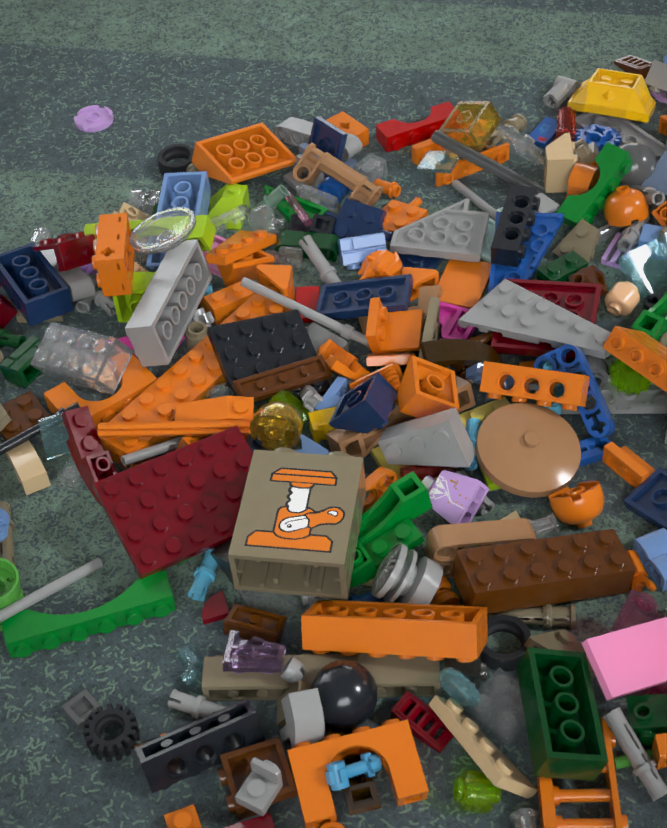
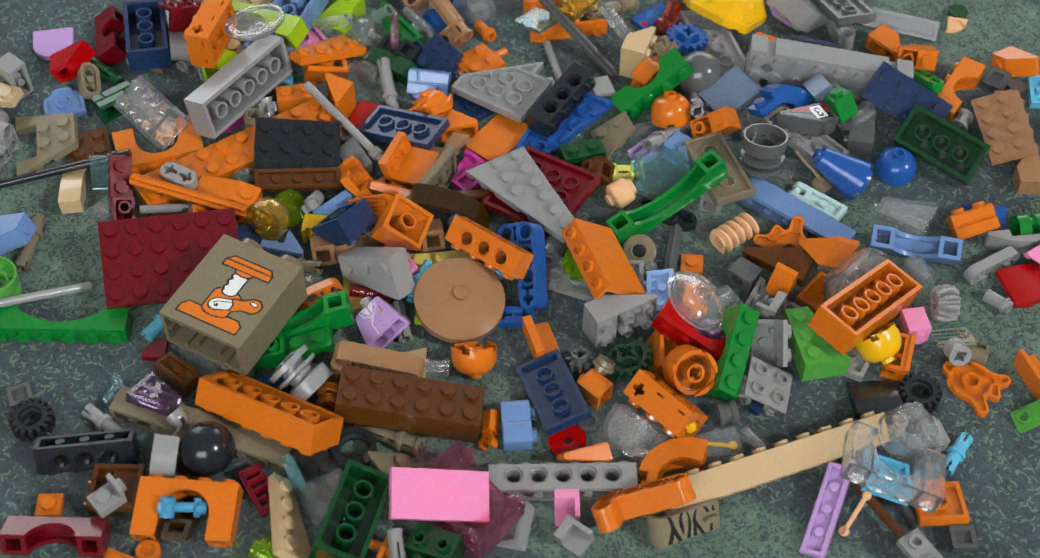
camera: 15 degrees right, 5 degrees up
none -> light grey beam [160,162,199,190]
none -> light yellow bush [612,162,634,181]

